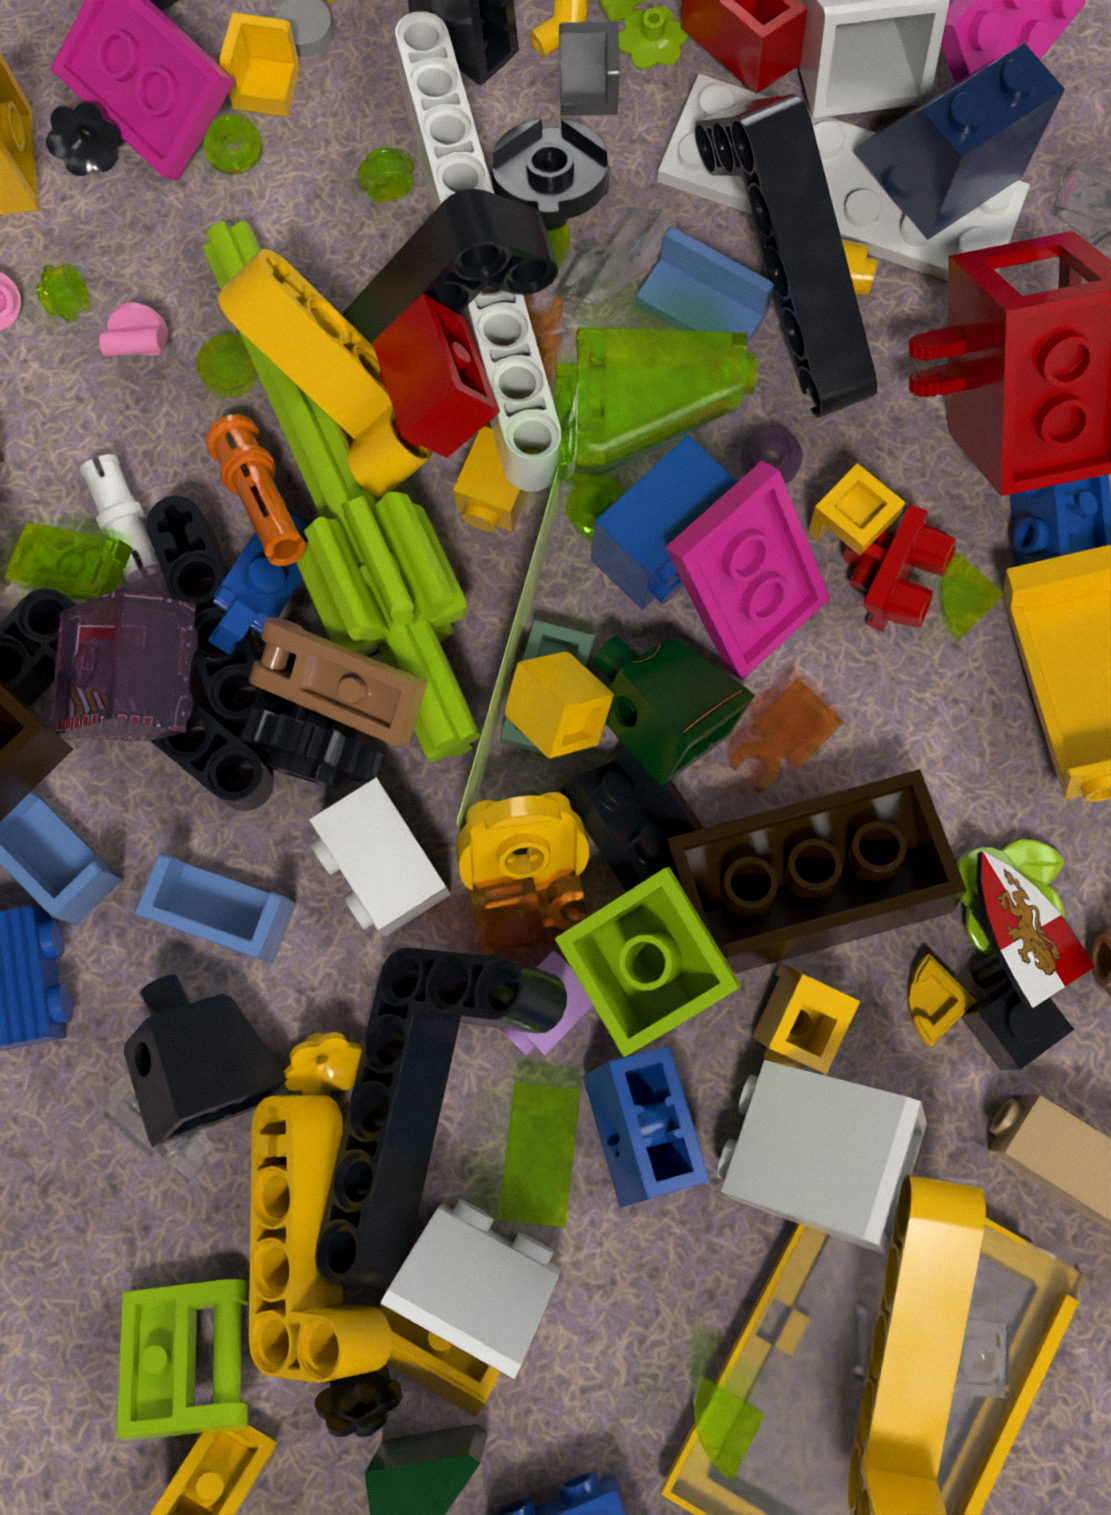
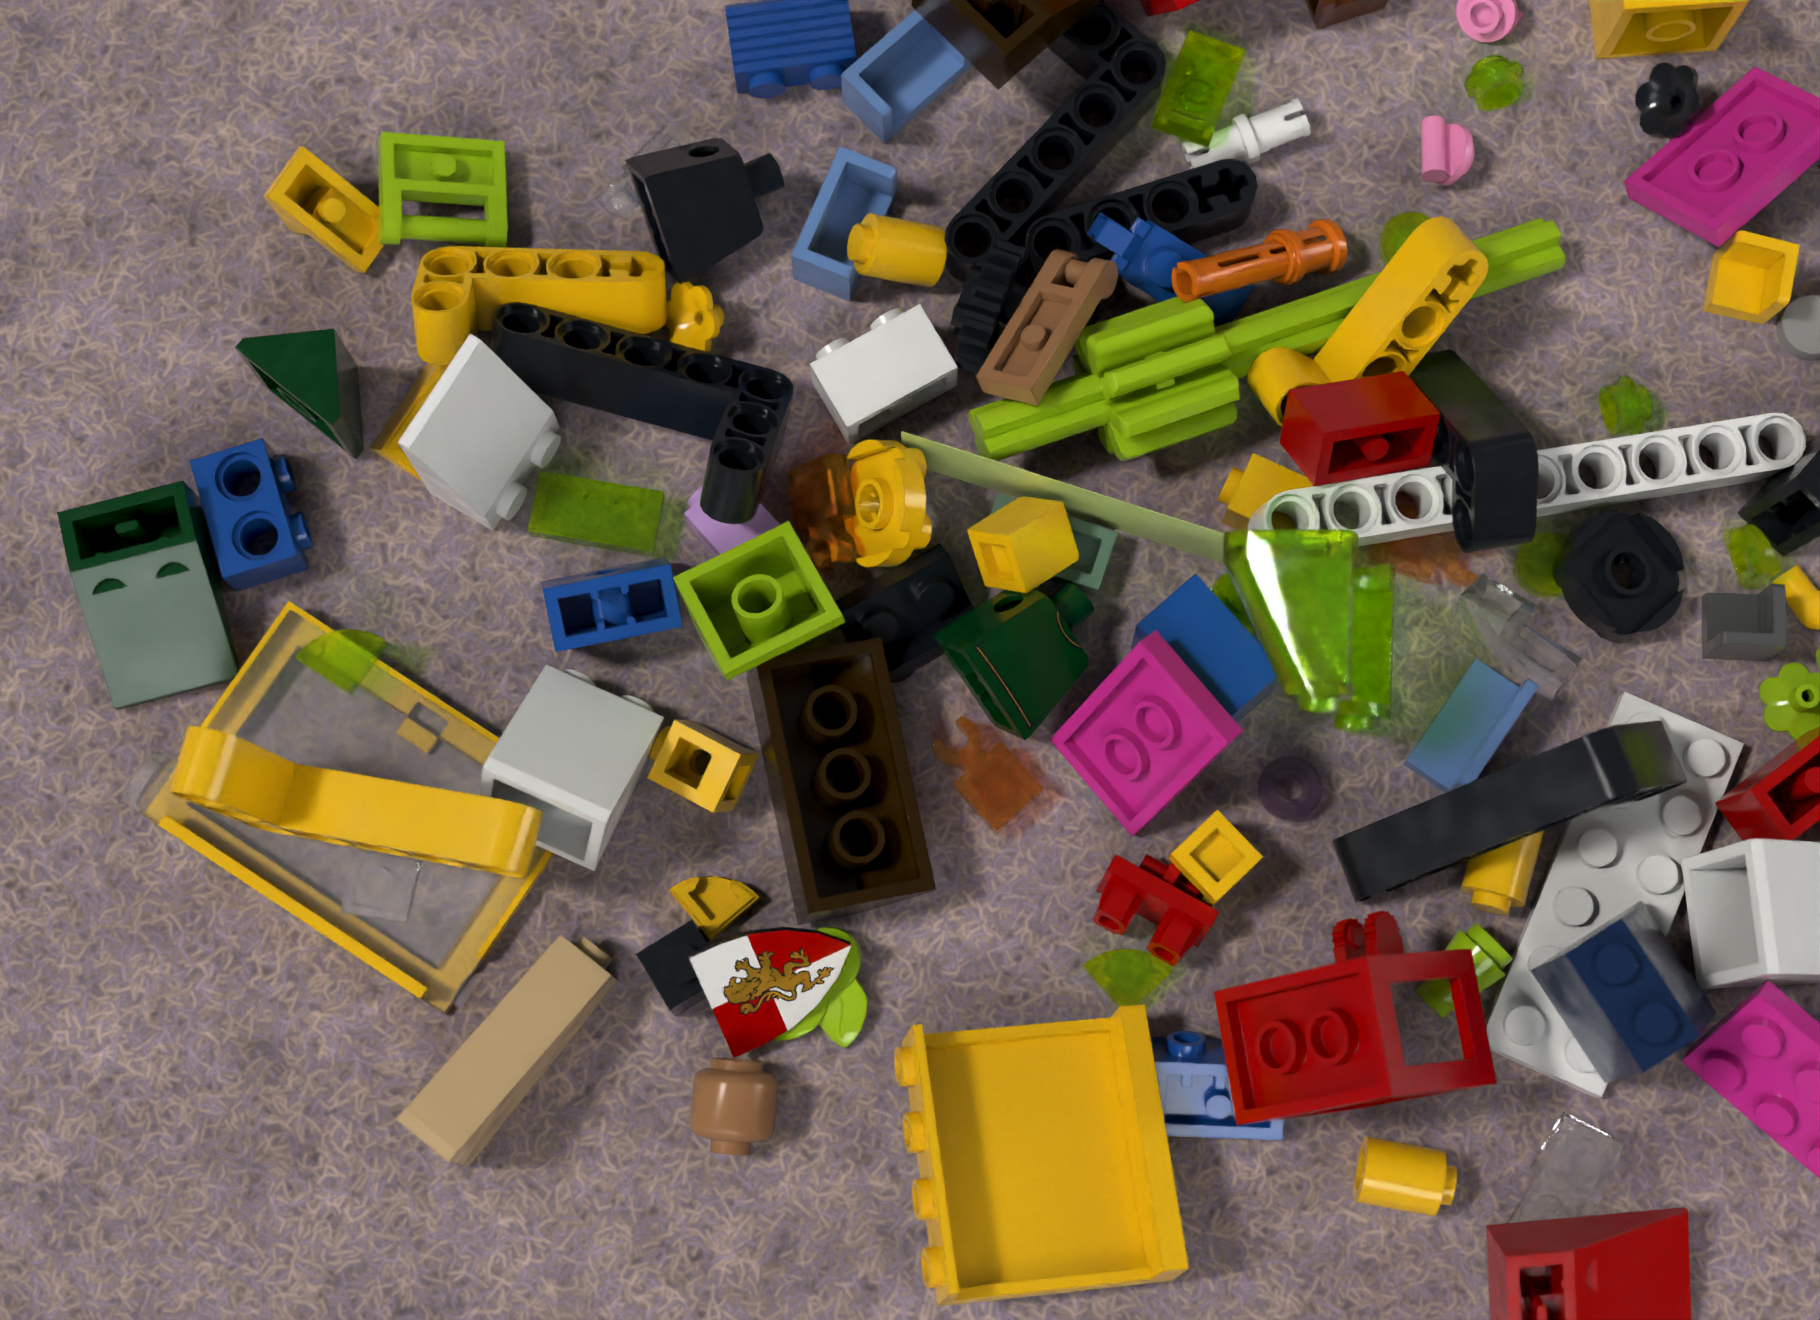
camera: 90 degrees right, 0 degrees up
clear purple slope [50,586,198,741] -> none
clear neon green plate [203,114,263,175] -> none
black plant [315,1365,403,1437] -> none
none -> yellow brick [847,213,947,288]
none -> lime cone [1415,922,1513,1019]
none -> clear neon green tile [1722,524,1782,589]

